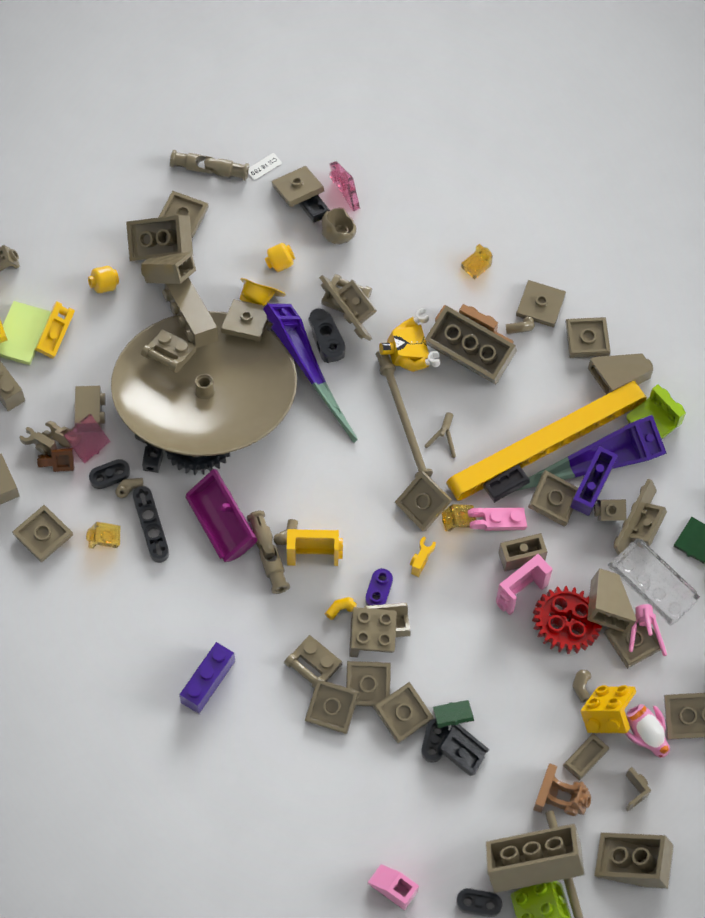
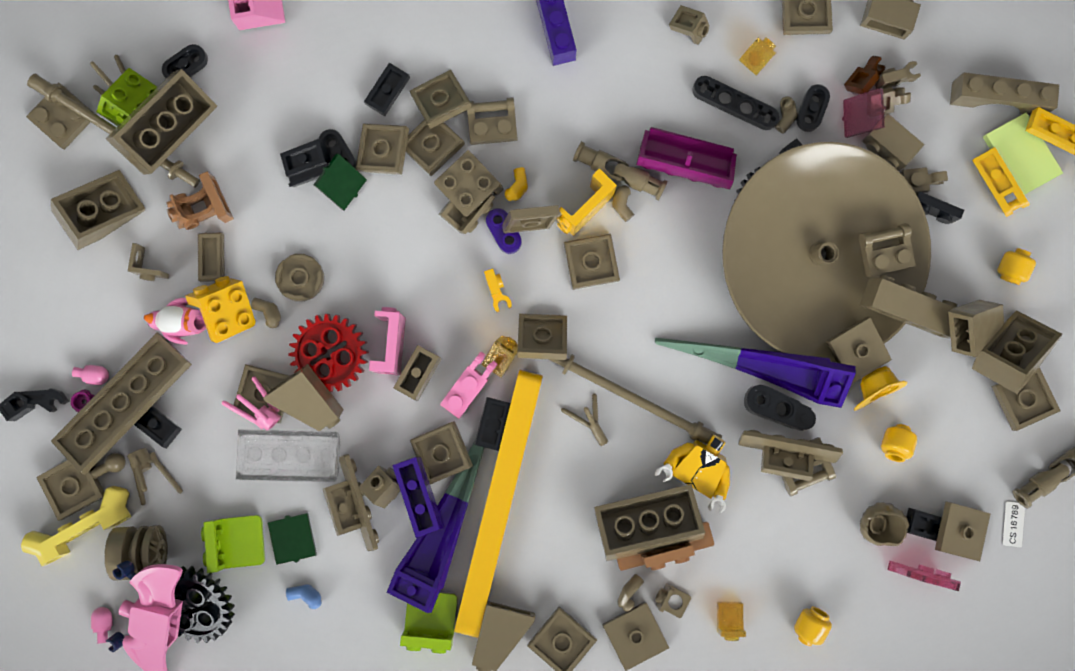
camera: 135 degrees right, 20 degrees up
none -> dark tan tile [275,254,324,302]
none -> black plate [364,63,410,116]
none -> dark tan plate [502,205,560,234]
none -> dark tan tile [564,234,620,290]
none -> dark tan bracket [655,583,691,618]
none -> dark tan bracket [669,5,709,45]
none -> yellow head [794,606,832,646]
none -> dark tan plate [900,167,948,193]
none -> black plate [916,191,964,224]

